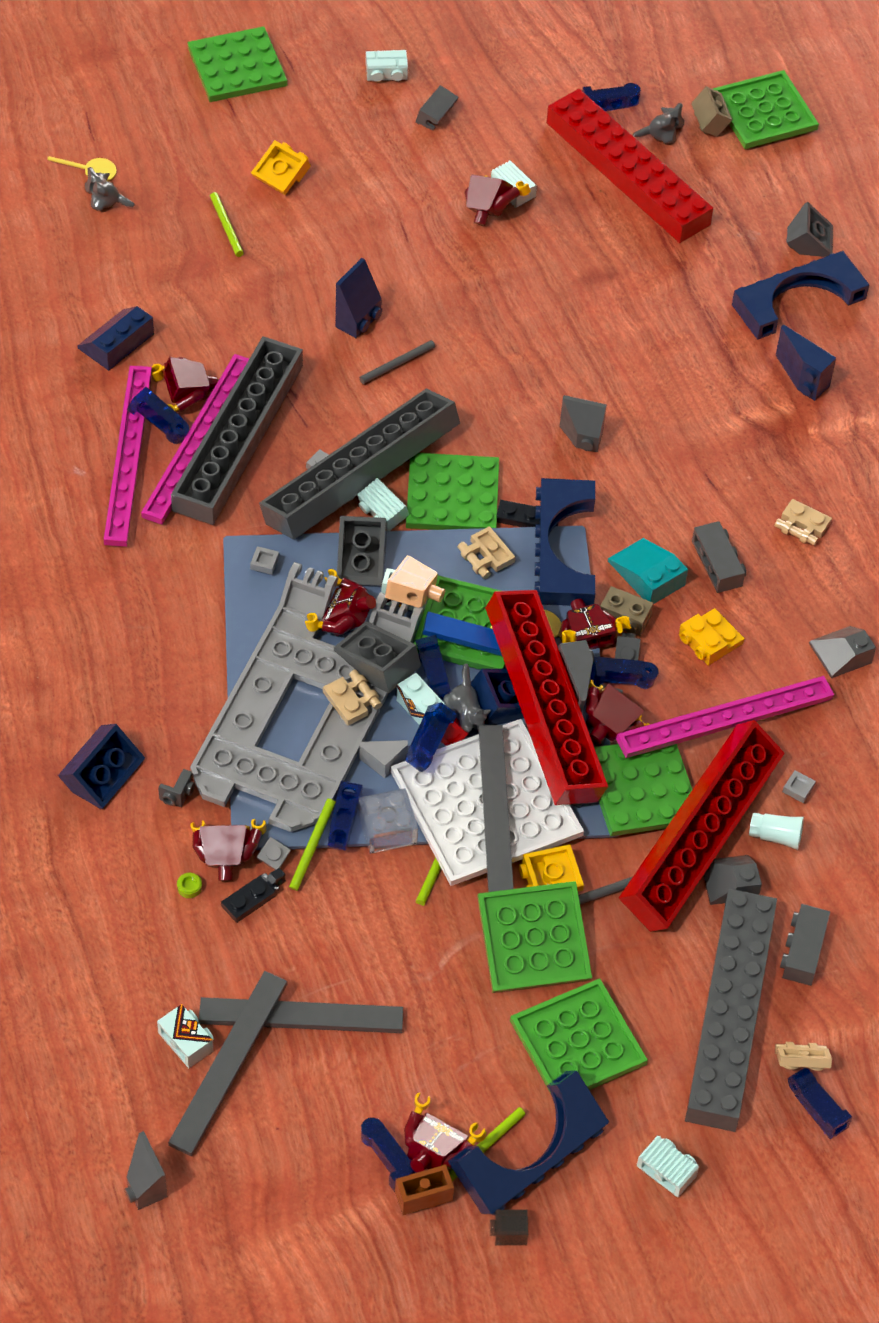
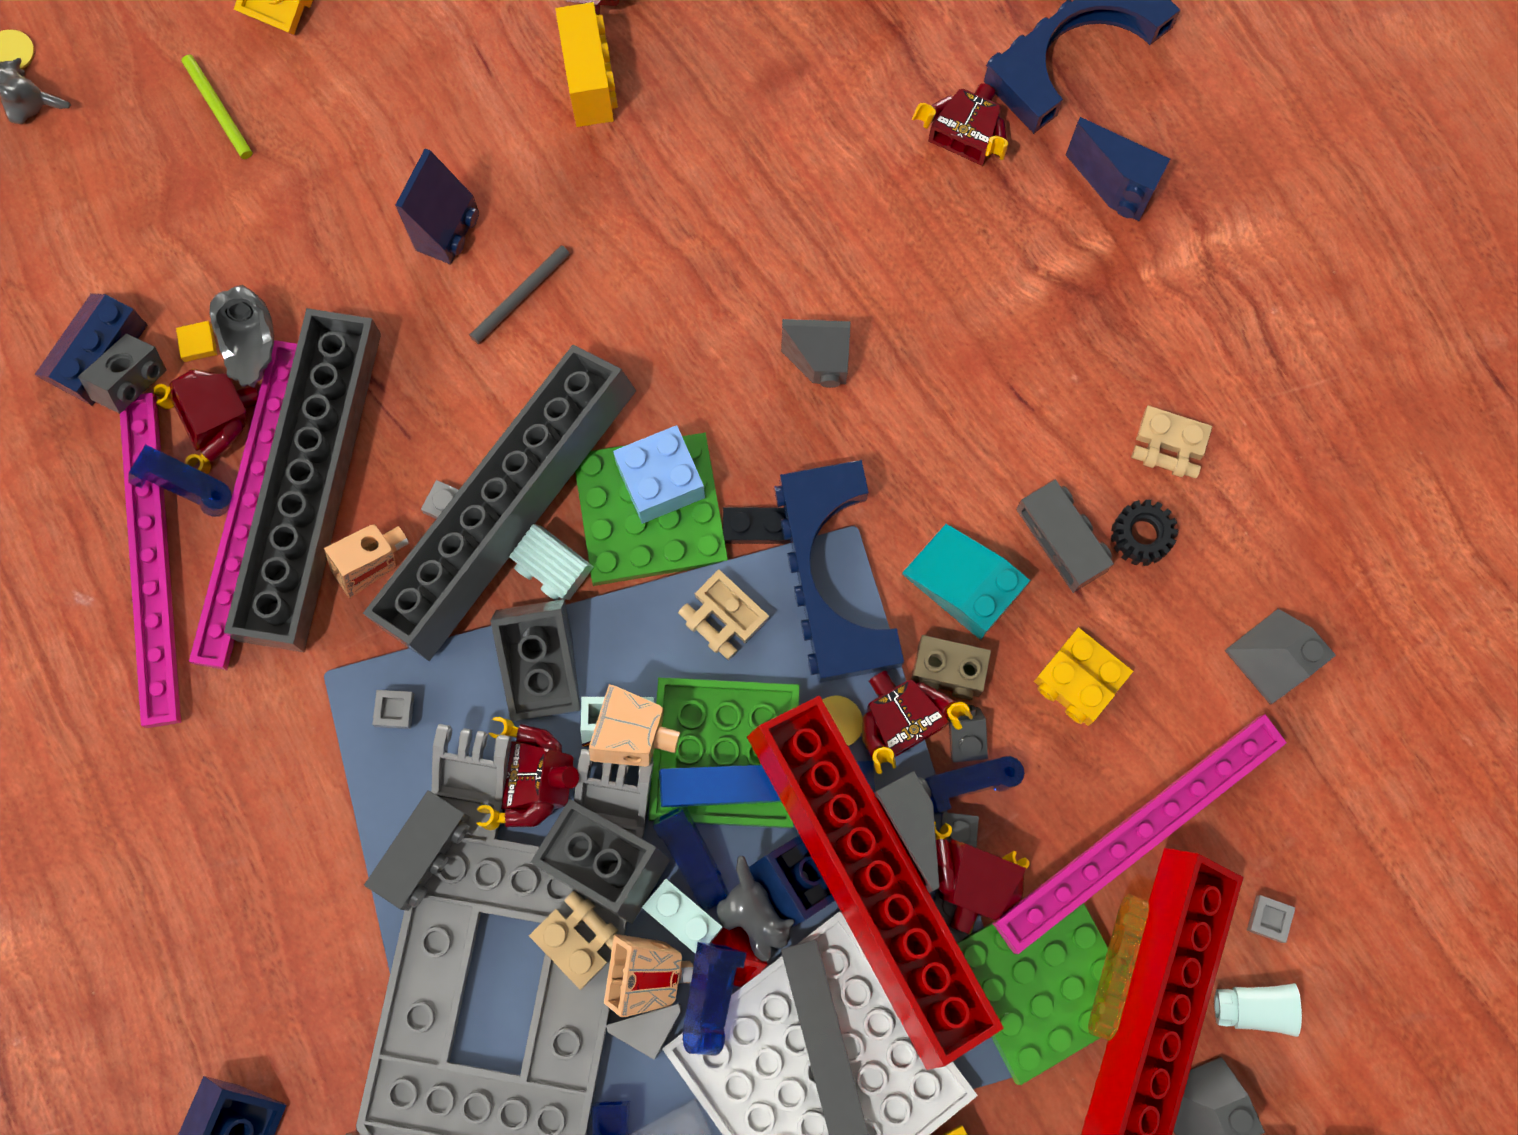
camera: 10 degrees left, 20 degrees up
none -> dark grey brick [78,334,167,414]
none -> yellow tile [176,321,217,362]
none -> dark grey hair [209,285,274,388]
none -> light nougat torso [324,524,409,598]
none -> dark grey brick [364,790,470,911]
none -> yellow brick [555,2,618,127]
none -> light nougat torso [604,934,694,1017]
none -> light blue brick [613,425,705,524]
none -> dark red torso [912,83,1008,166]
none -> clear yellow beam [1088,894,1149,1041]
none -> black tyre [1111,499,1178,566]

